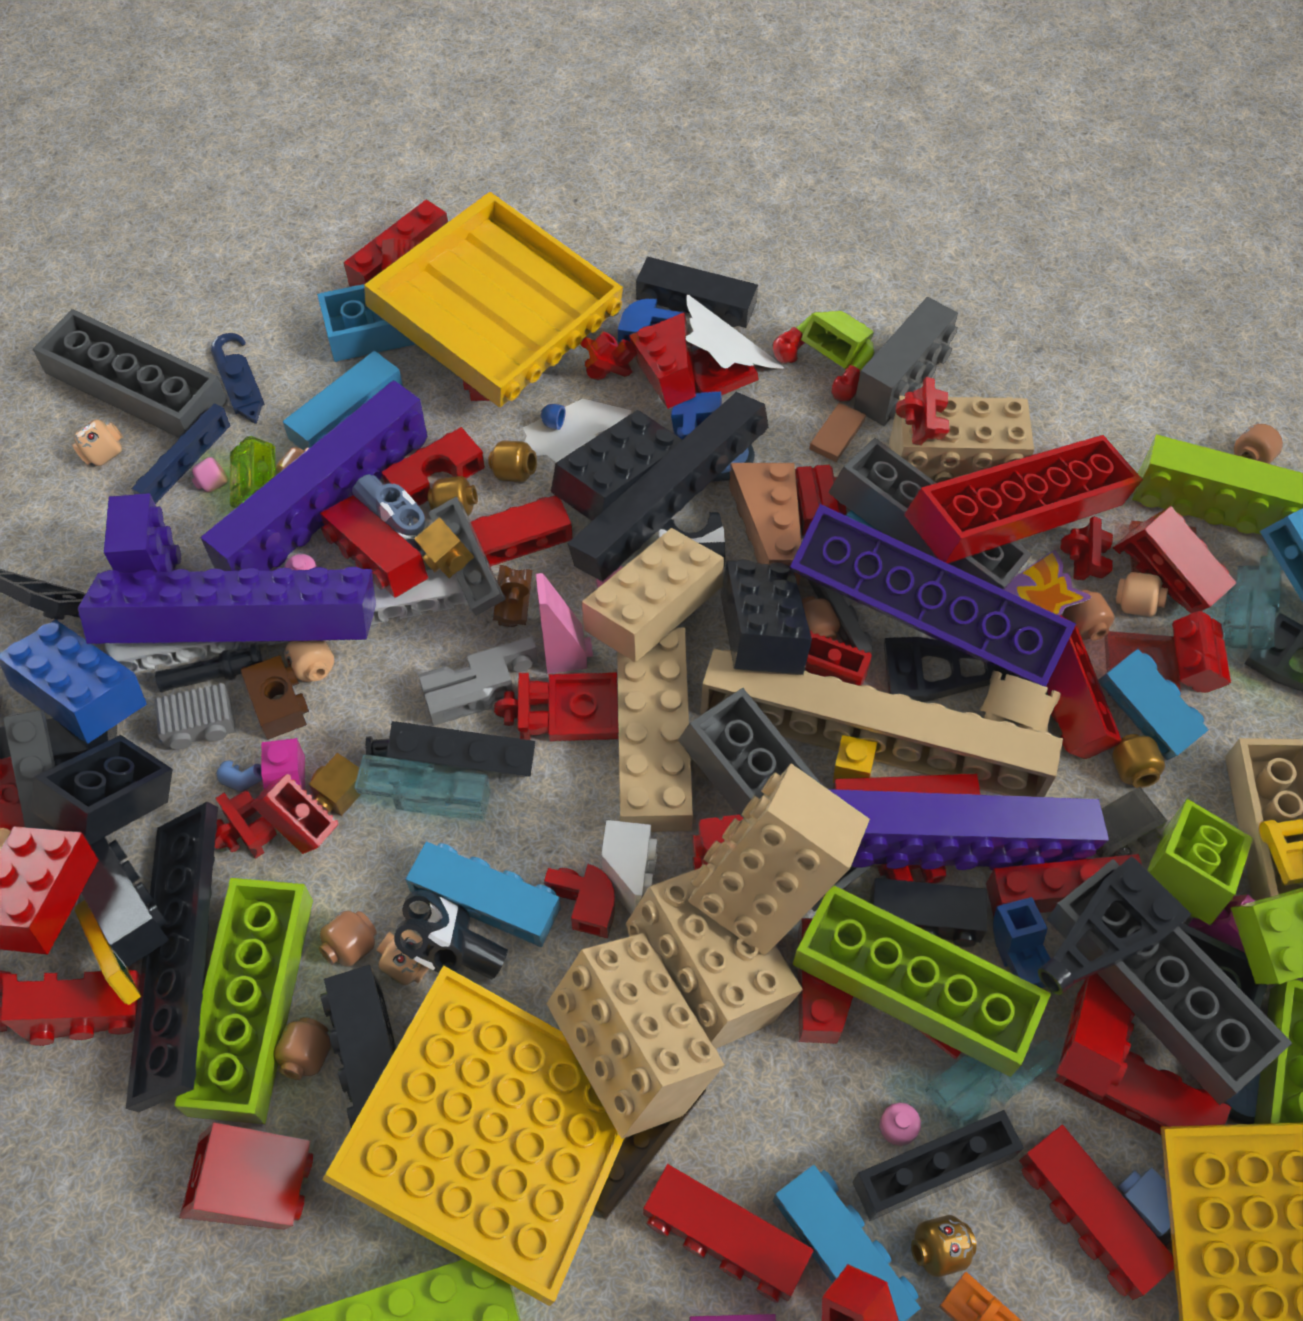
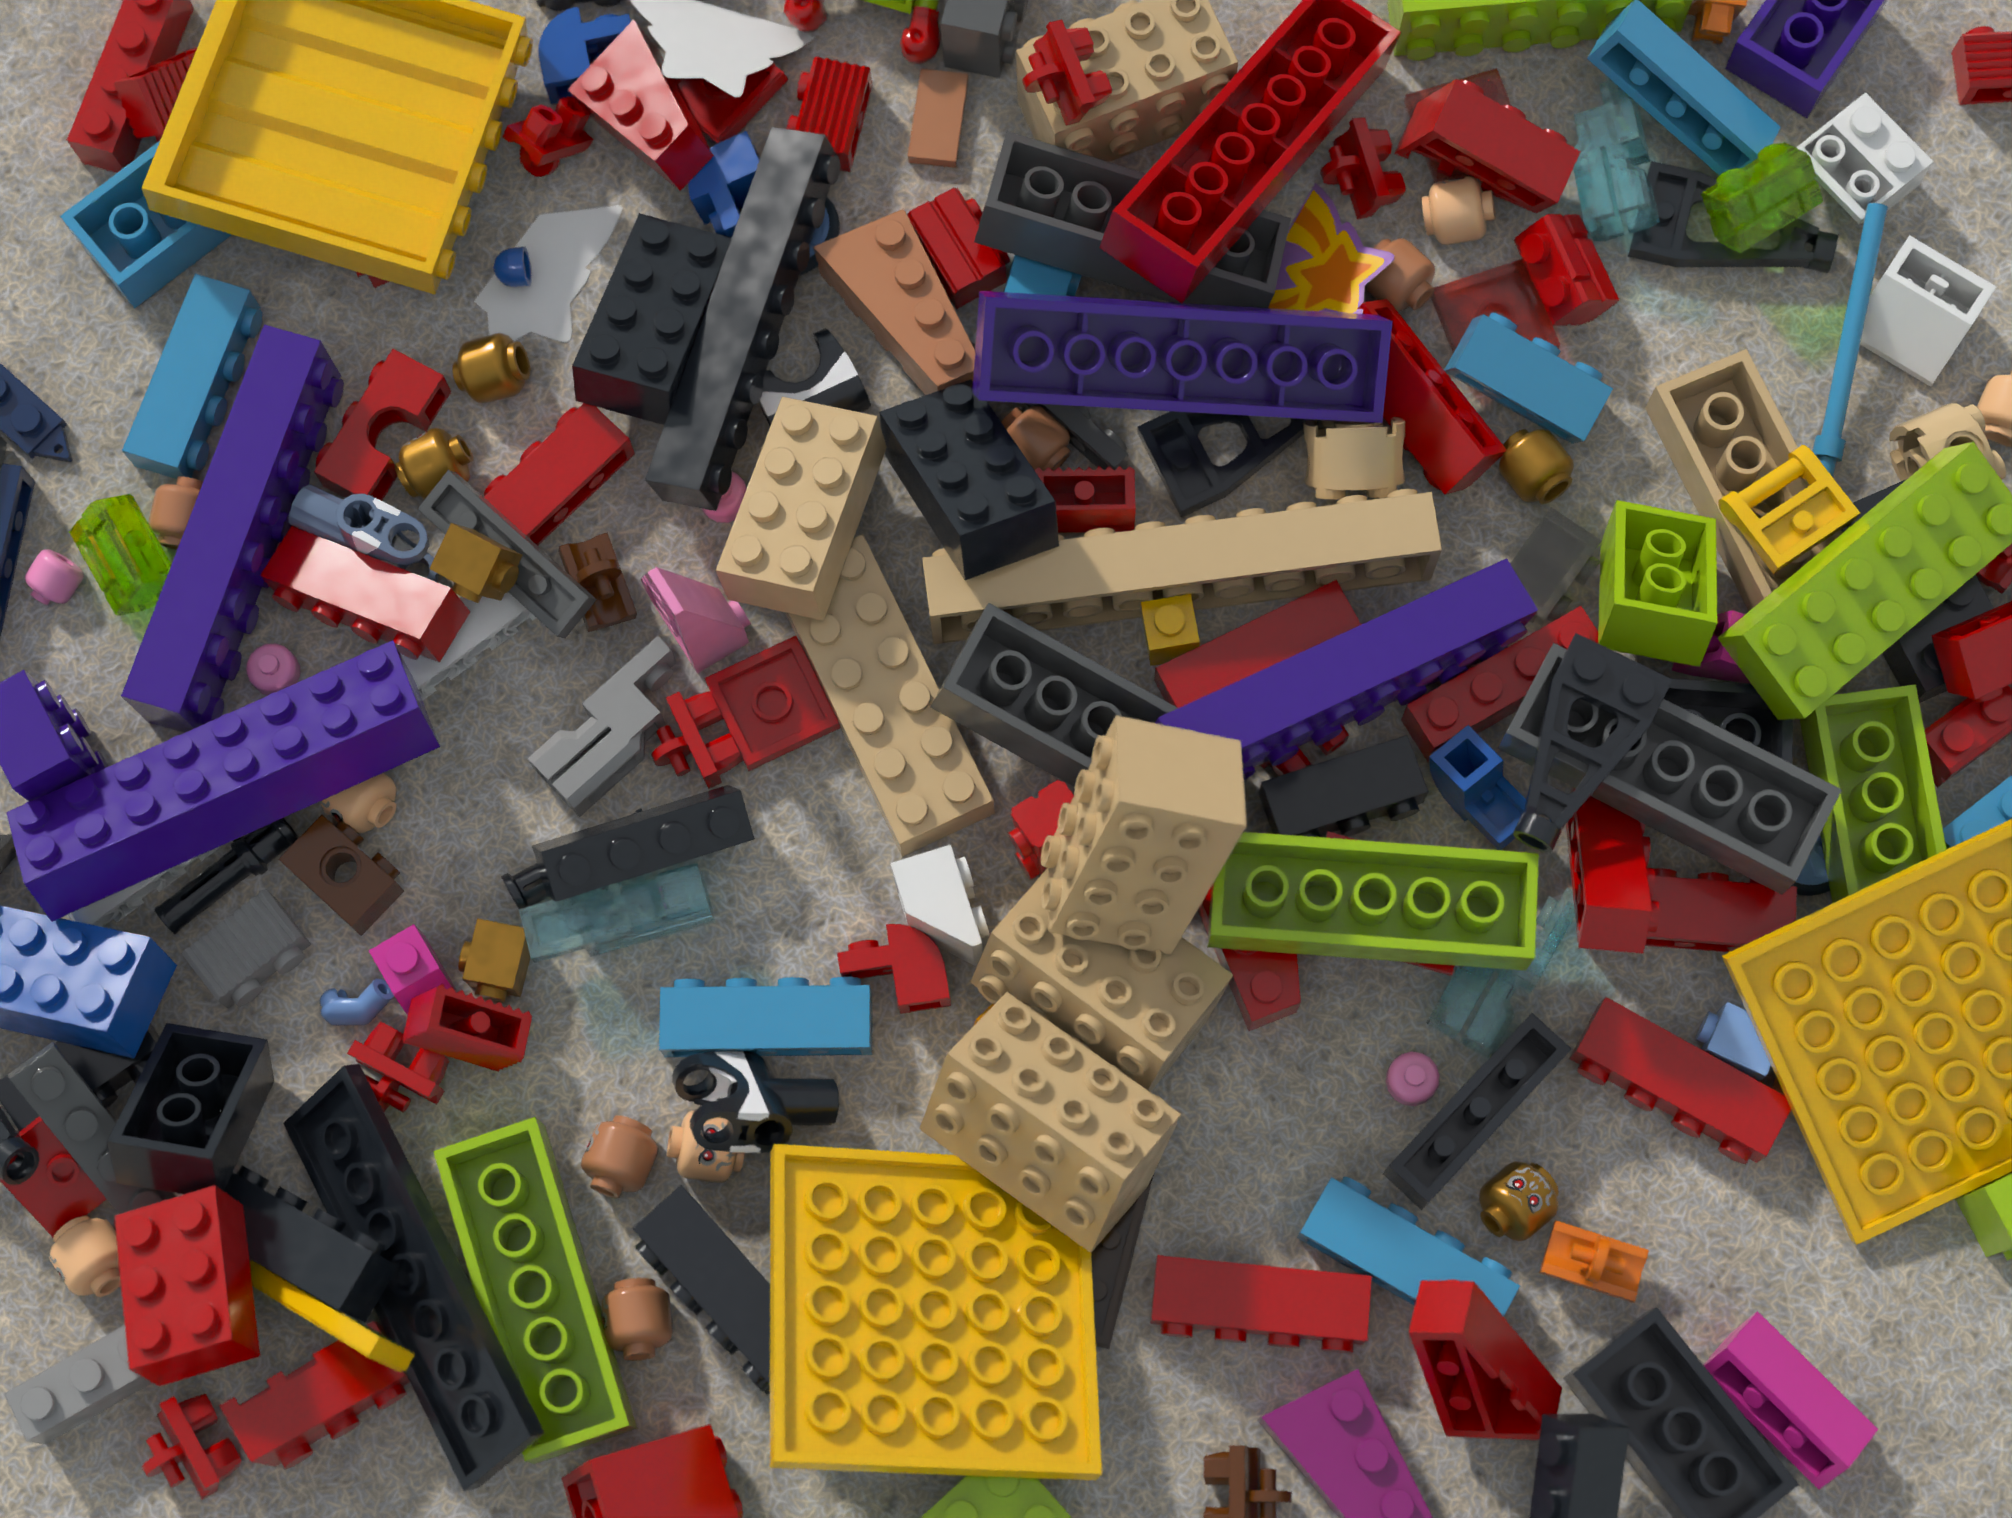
camera: 20 degrees left, 15 degrees up
none -> red brick [787,56,873,172]

